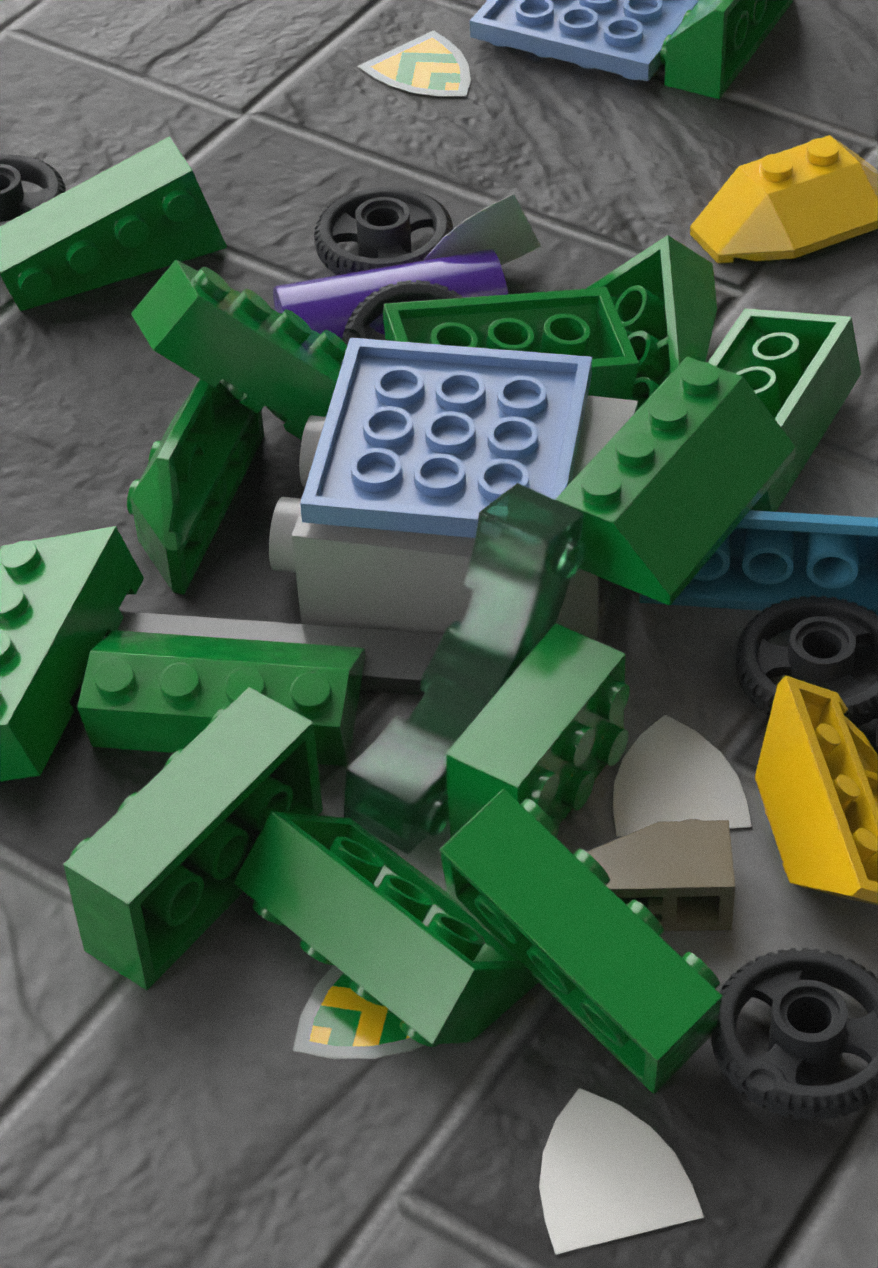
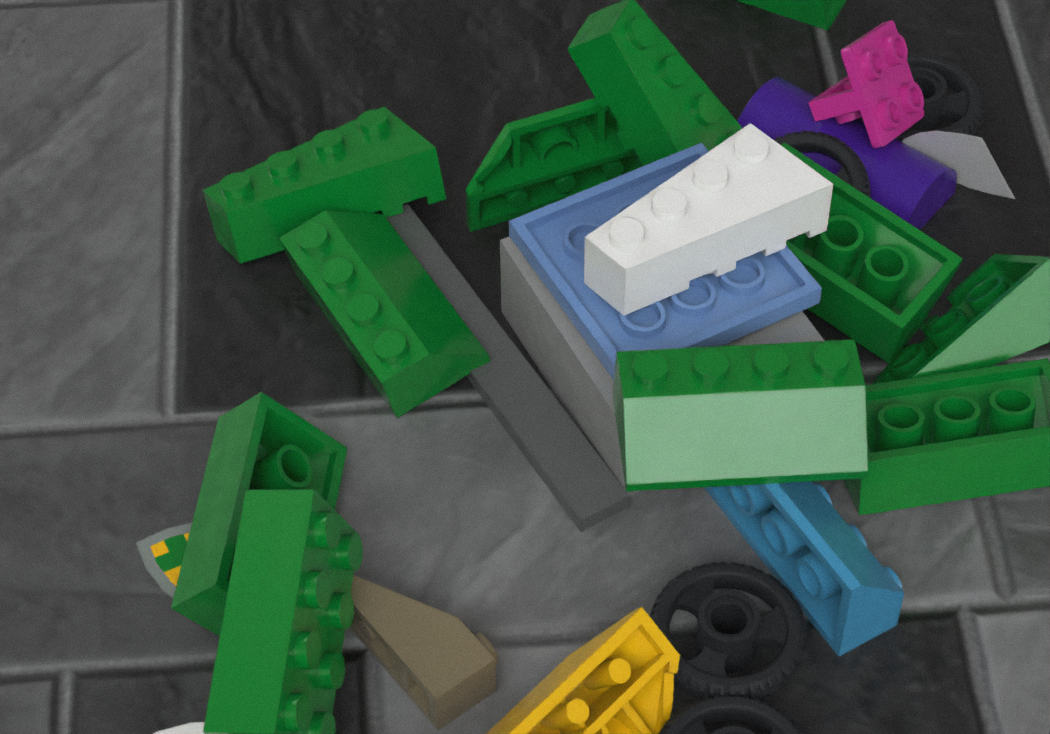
camera: 50 degrees right, 5 degrees up
green brick [63,687,323,990] -> none
clear green brick [343,483,585,854] -> none
green brick [446,623,630,838] -> none
white sticker [613,715,752,837] -> none
none -> white wedge [584,123,833,316]
none -> dark pink bracket [808,20,924,149]

